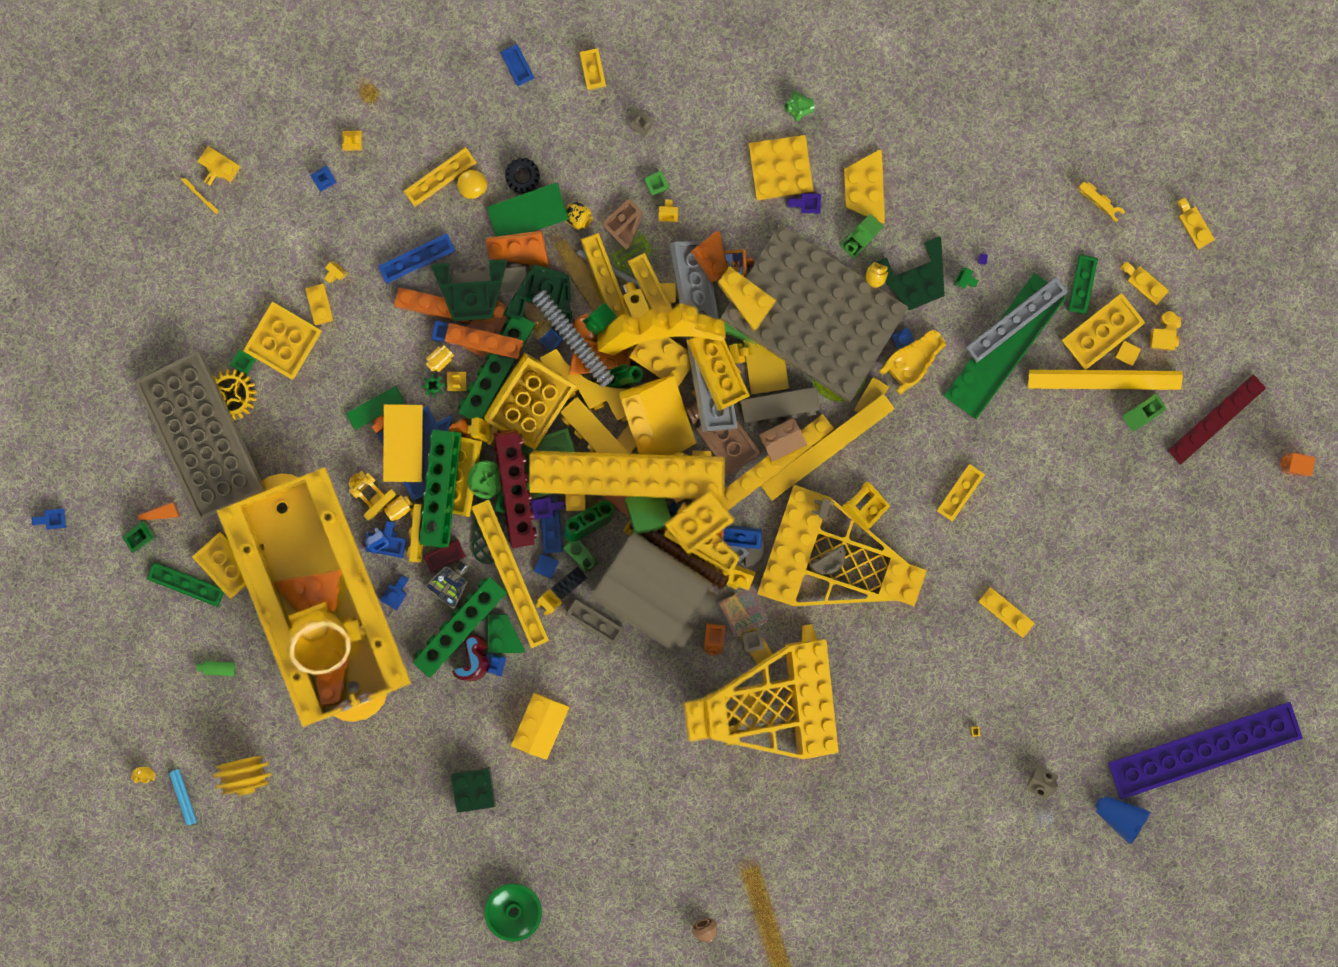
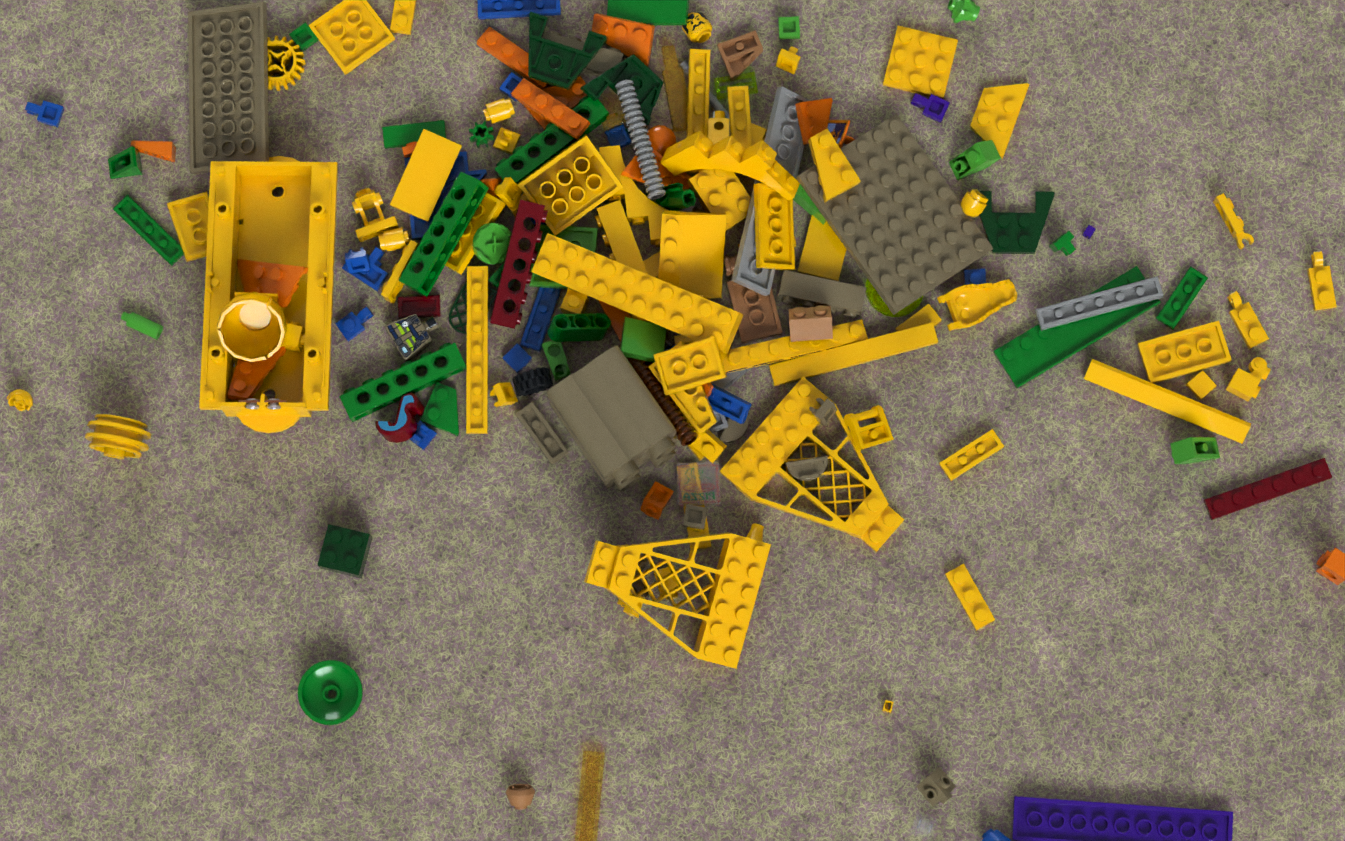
camera: 30 degrees right, 10 degrees down
medium azure axle [169,769,197,825] -> none
yellow slope [511,692,570,760] -> none
dark purple plate [531,497,566,519] -> none
green brick [583,302,617,335] -> none
yellow tile [729,343,753,364] -> none

